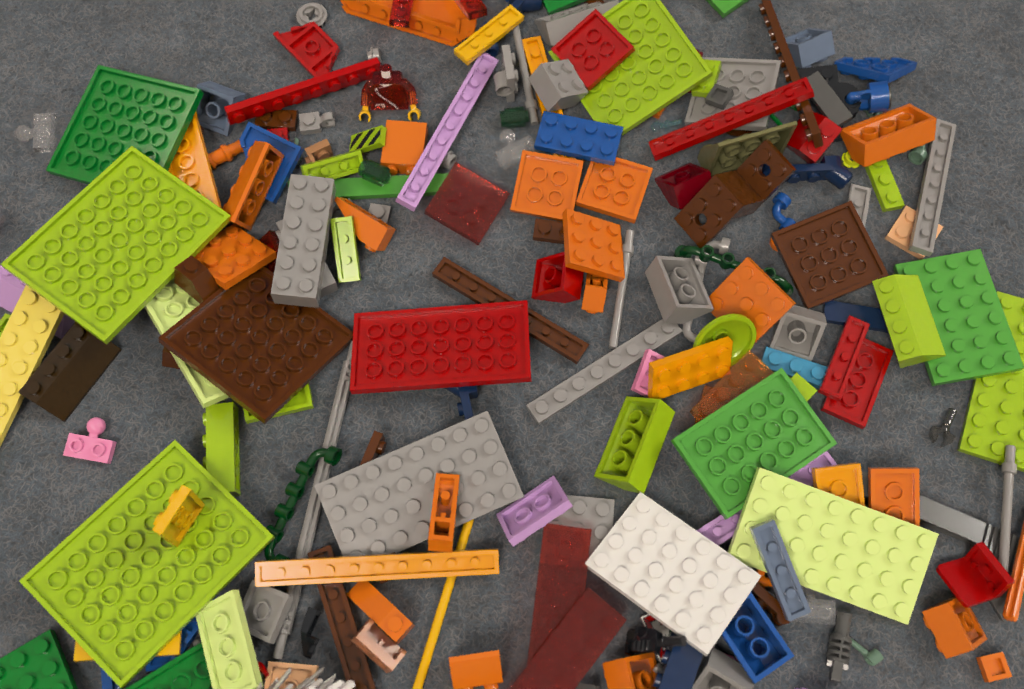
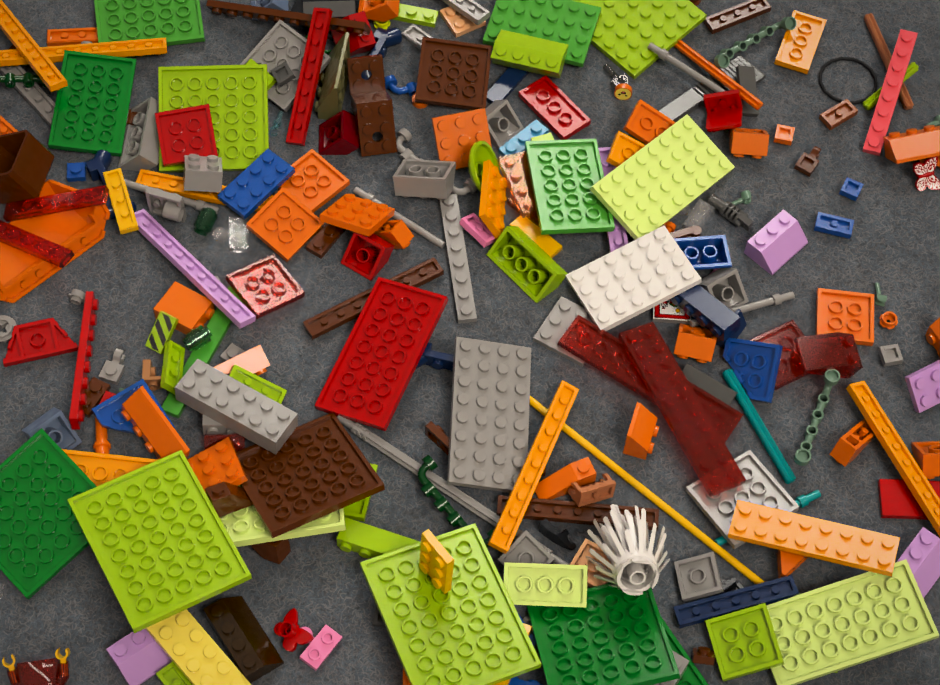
camera: 65 degrees left, 10 degrees down
clear red torso [359,64,421,122] -> none
orange slope [428,473,460,553] -> none
lavender plate [496,475,573,547] -> none
black piece [625,626,687,656] -> none
dark green bar [674,245,793,297] -> none
sand blue plate [749,519,811,621] -> none
red tile [818,315,870,402] -> none
none -> red animal [274,608,314,652]
none -> yellow tile [509,214,563,258]
none -> tile [614,83,632,100]

